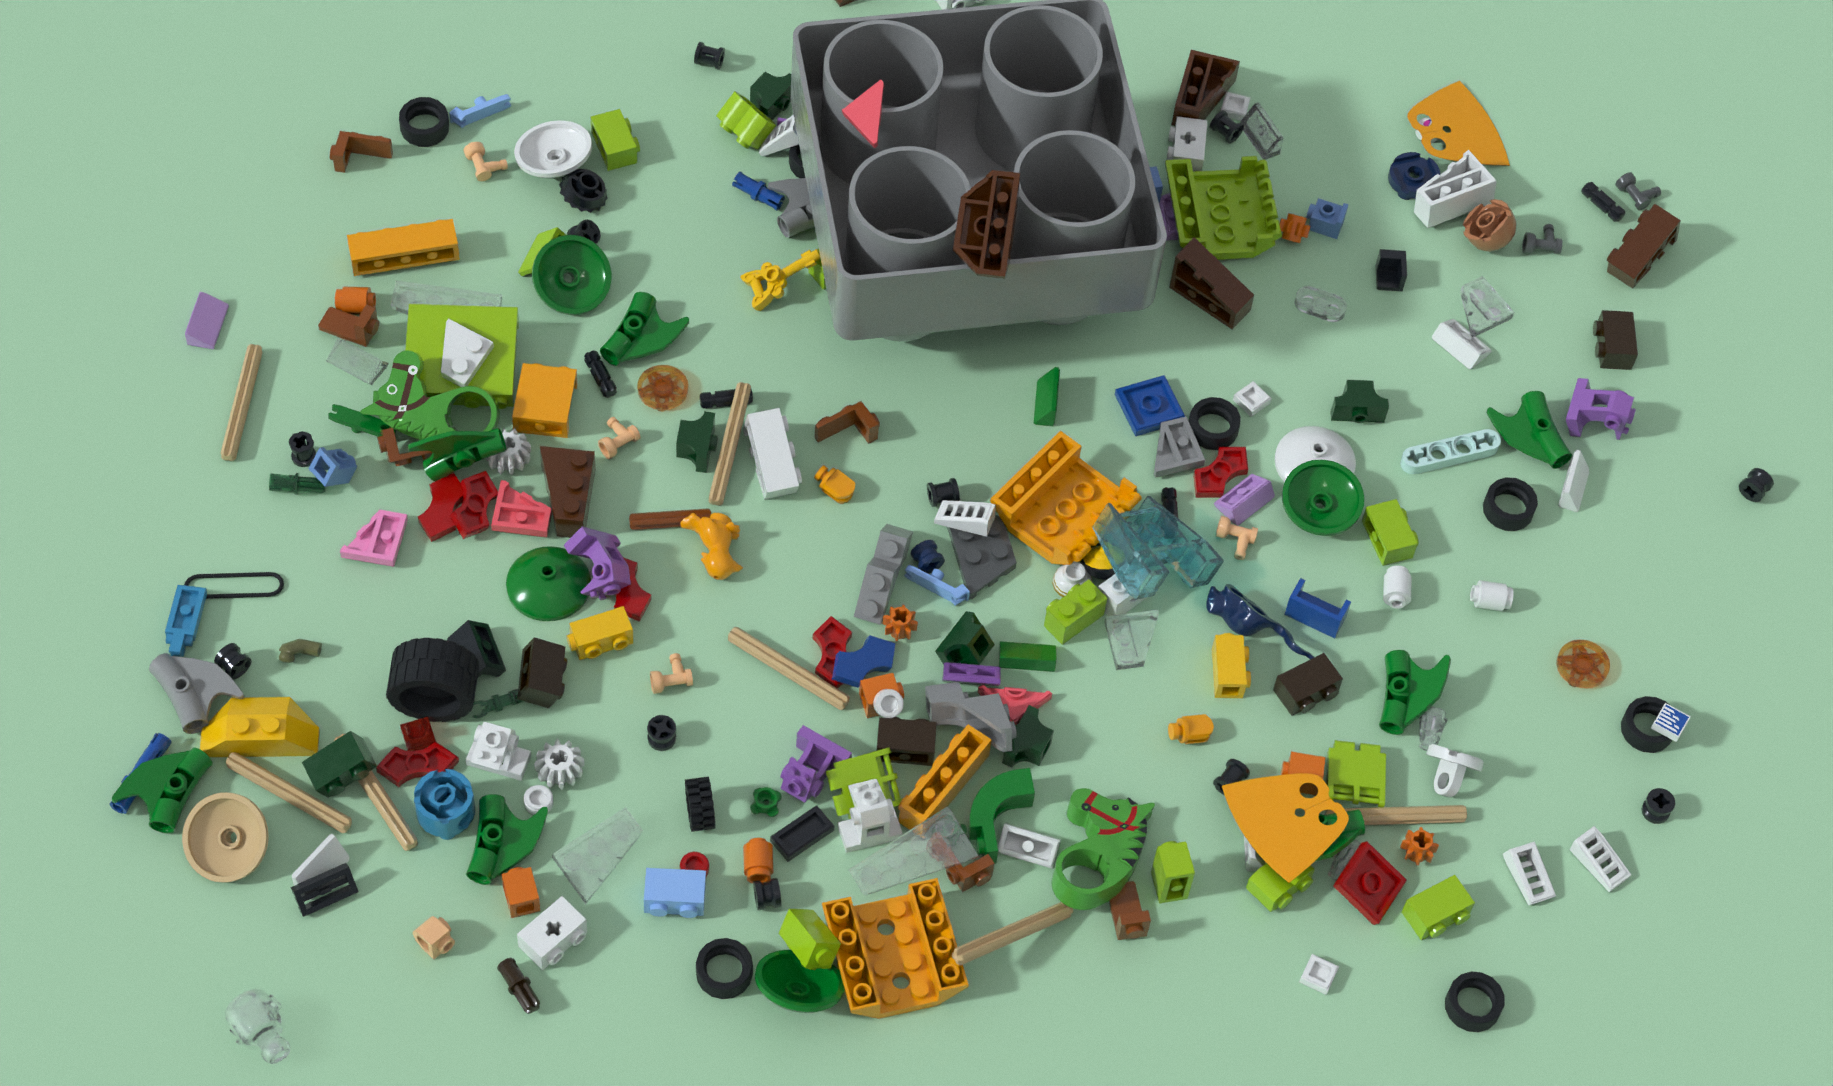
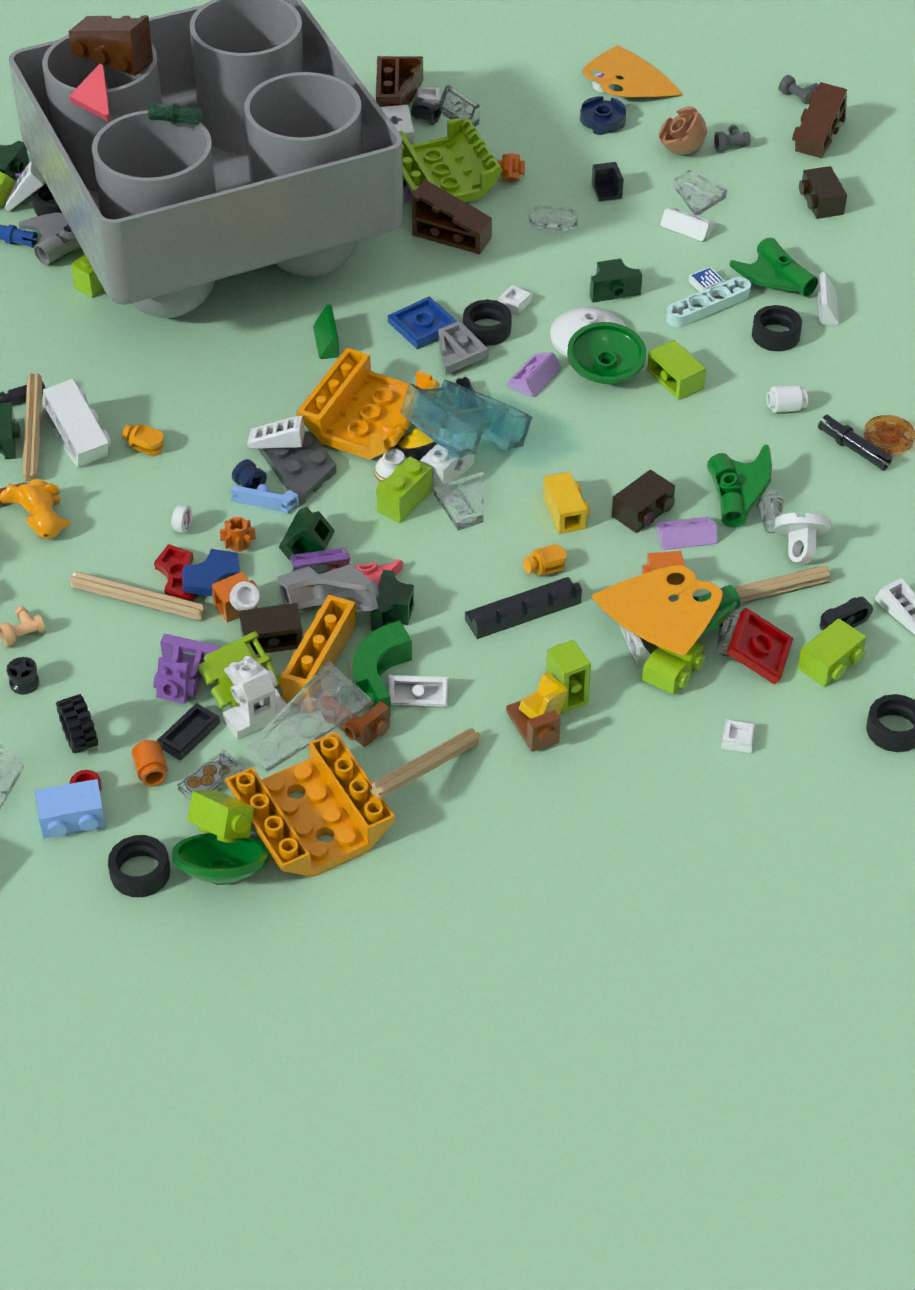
camera: 10 degrees left, 10 degrees down
yellow piece [740,249,821,311] -> none
green plate [750,787,782,817] -> none
black wheel [753,878,782,911] -> none
dark orange bracket [815,401,880,444] -> none
light grey arch [854,524,913,625] -> none
black bush [927,478,960,507] -> none
reddish brown wedge [953,170,1020,279] -> none
green slope [998,641,1057,672] -> none
bright green animal [1051,788,1155,910] -> none
red tile [1193,447,1248,498] -> none
dark blue animal [1206,584,1314,659] -> none
black bush [1213,759,1250,796] -> none
light nougat piece [1215,516,1258,560] -> none
blue panel [1284,578,1351,639] -> none
medium blue brick [1306,198,1349,239] -> none
lime plate [1326,740,1386,807] -> none
white brick [1383,566,1412,609] -> none
orange gear [1400,827,1439,866] -> none
white wedge [1414,150,1497,228] -> none
medium lavender tile [1566,378,1636,440] -> none
black axle [1581,182,1625,222] -> none
none -> reddish brown wedge [68,15,153,76]
none -> clear green axle [148,103,203,125]
none -> white tile [171,504,192,534]
none -> tile [177,750,245,800]
none -> black hinge [465,577,582,639]
none -> yellow panel [519,672,568,719]
none -> lavender slope [655,517,717,550]
none -> tile [689,267,724,292]
none -> black pin [818,414,893,471]
none -> black plate [819,597,873,631]

